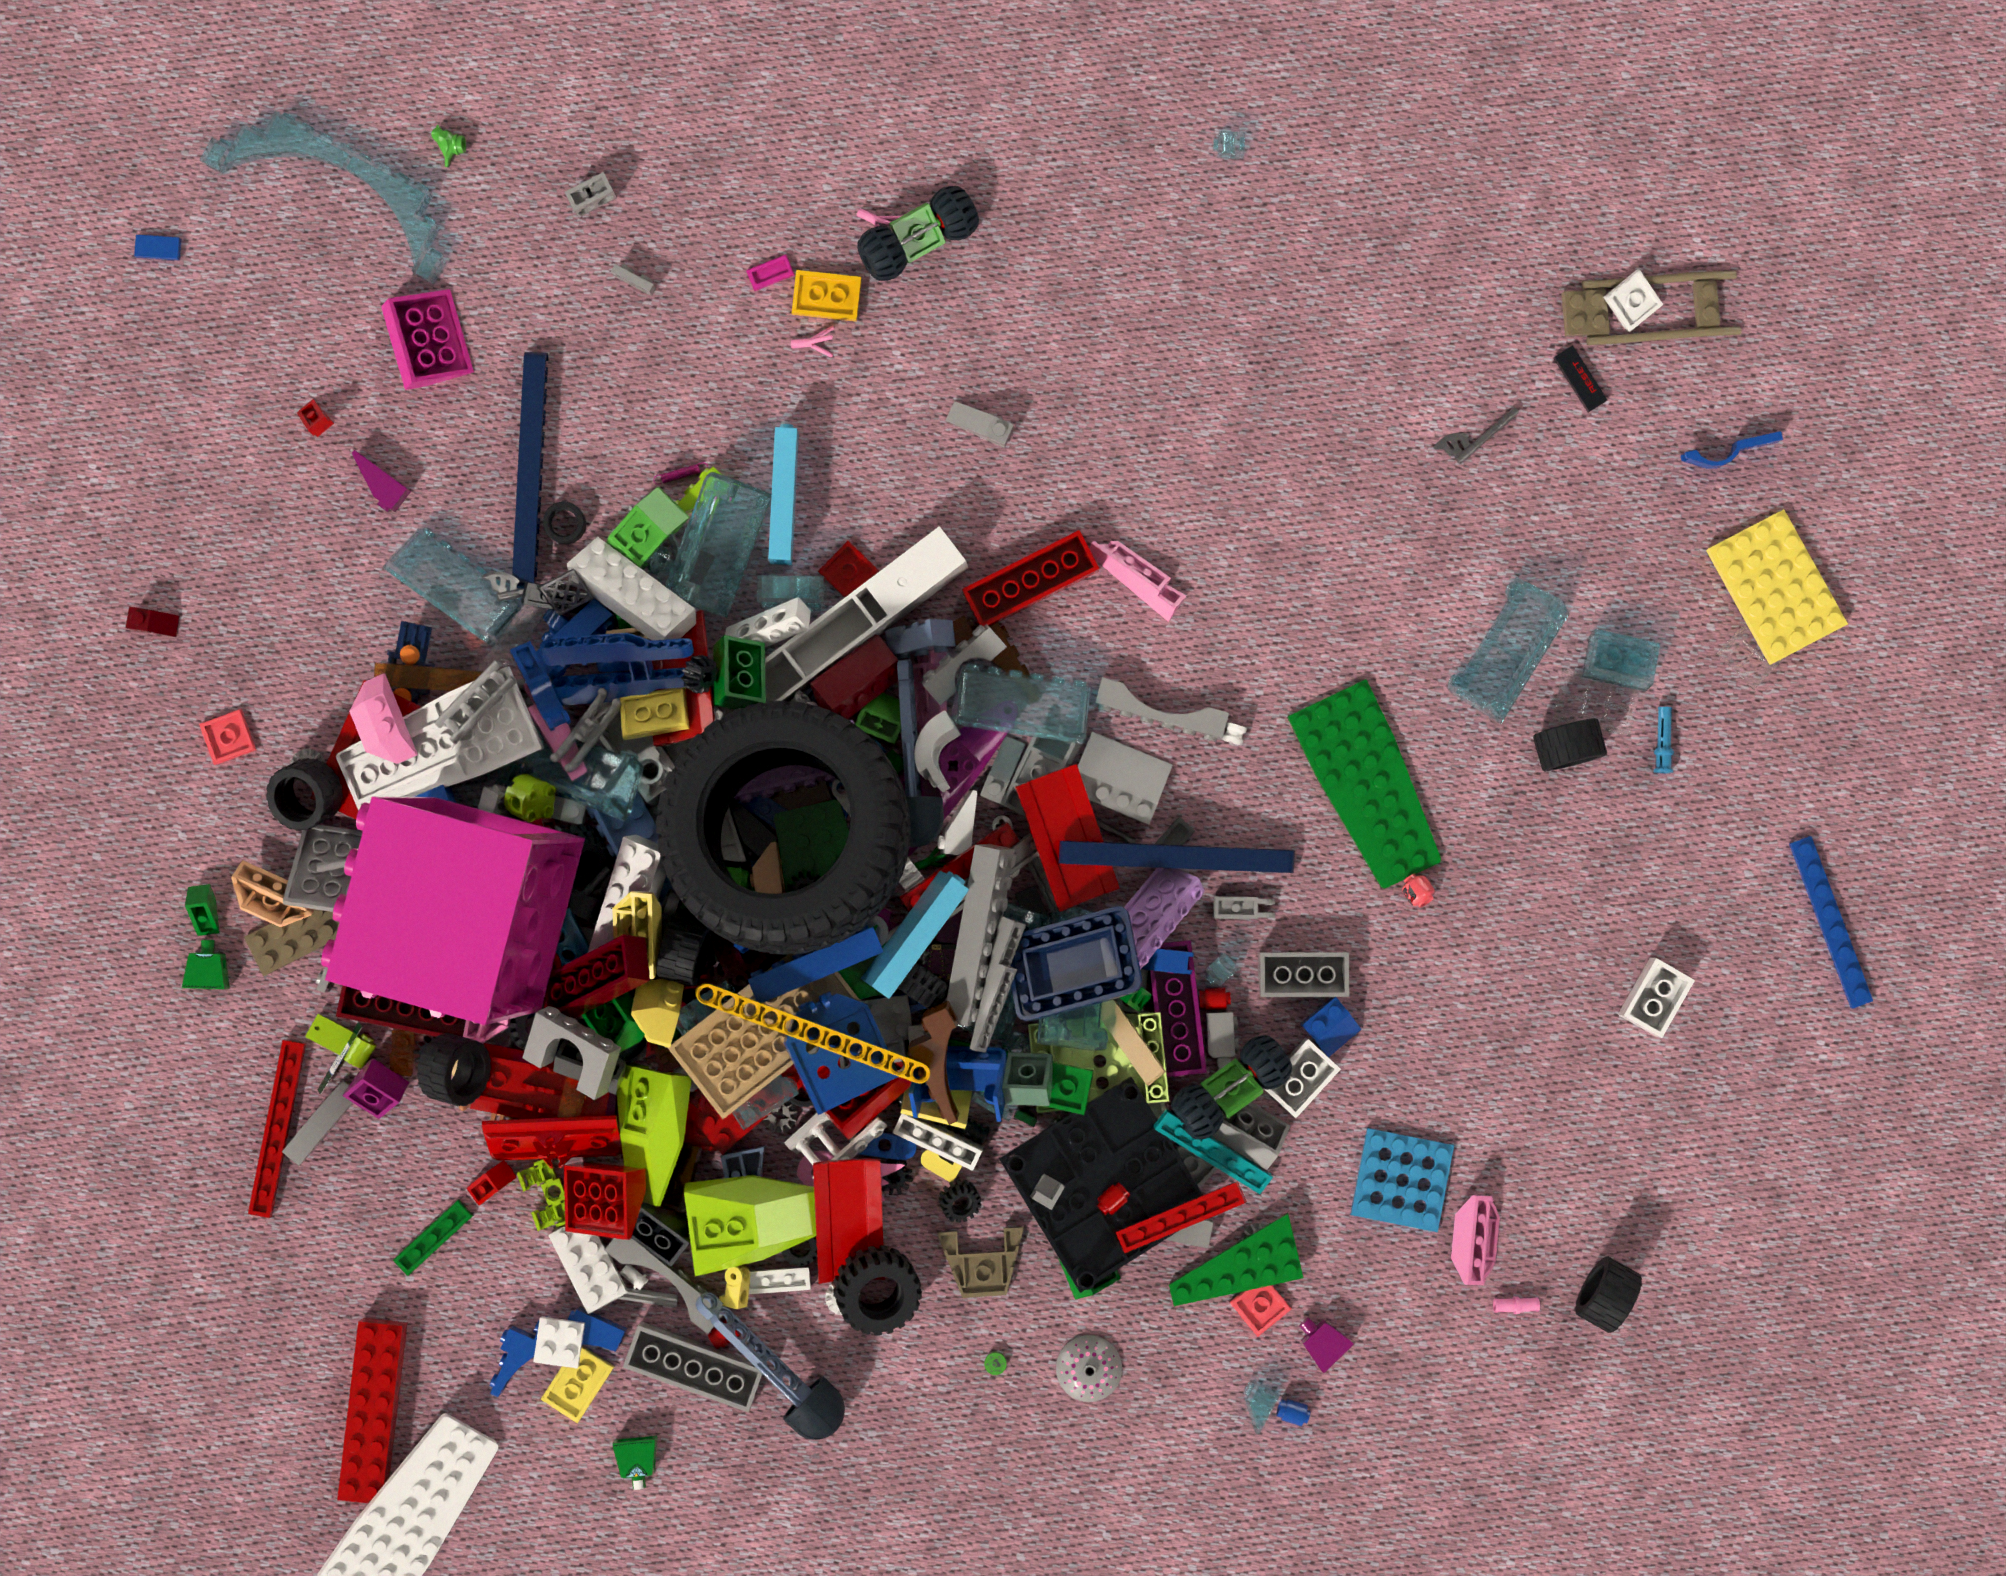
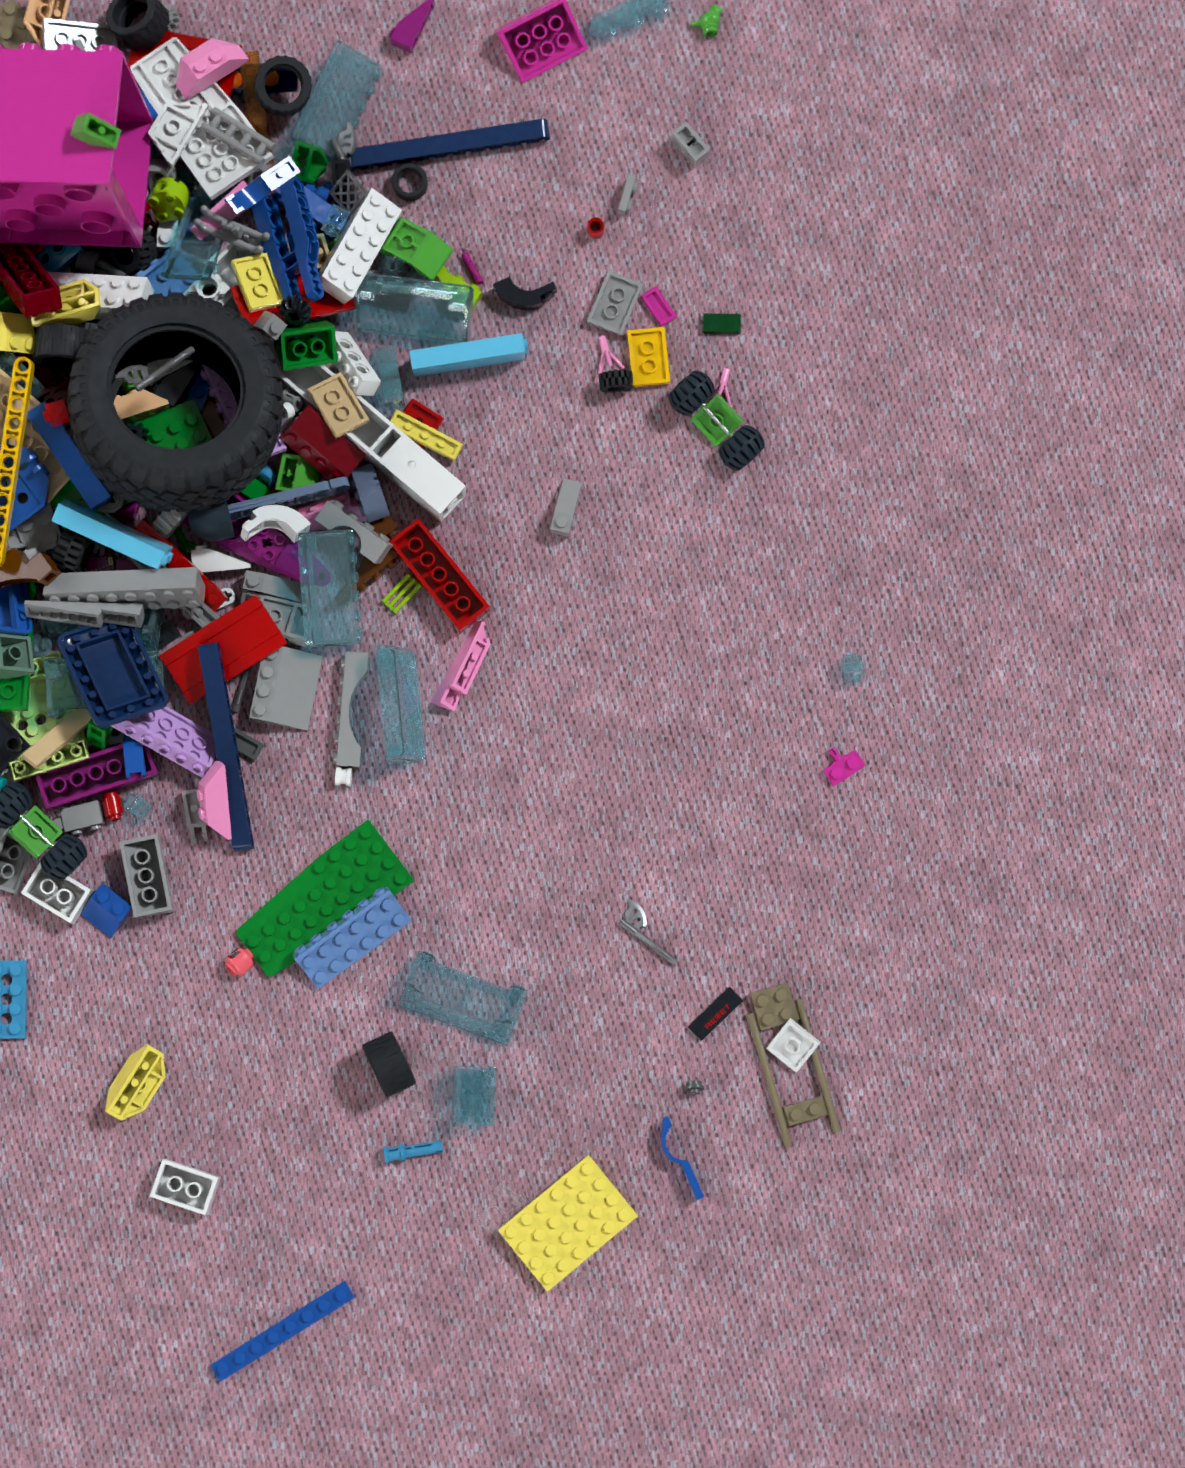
camera: 80 degrees right, 5 degrees down
none -> red brick [42,399,70,428]
none -> bright green slope [70,113,121,149]
none -> light yellow wedge [105,1044,166,1121]
none -> flat silver piece [115,346,195,392]
none -> white wing [148,101,208,167]
none -> bright pink wedge [197,761,232,840]
none -> black tyre [254,55,312,117]
none -> light grey brick [254,311,287,340]
none -> green slope [292,140,328,184]
none -> medium blue bracket [293,886,412,989]
none -> tan tile [307,372,369,439]
none -> clear light blue brick [321,204,350,238]
none -> clear light blue windscreen [375,645,426,766]
none -> lime tile [382,574,422,614]
none -> light yellow tile [390,409,463,462]
none -> black arch [493,277,557,310]
none -> red beam [587,217,604,239]
none -> light grey plate [587,270,643,337]
none -> black tyre [599,369,634,393]
none -> dark grey plate [684,1080,704,1095]
none -> dark green tile [703,313,741,334]
none -> dark pink plate [822,747,866,786]

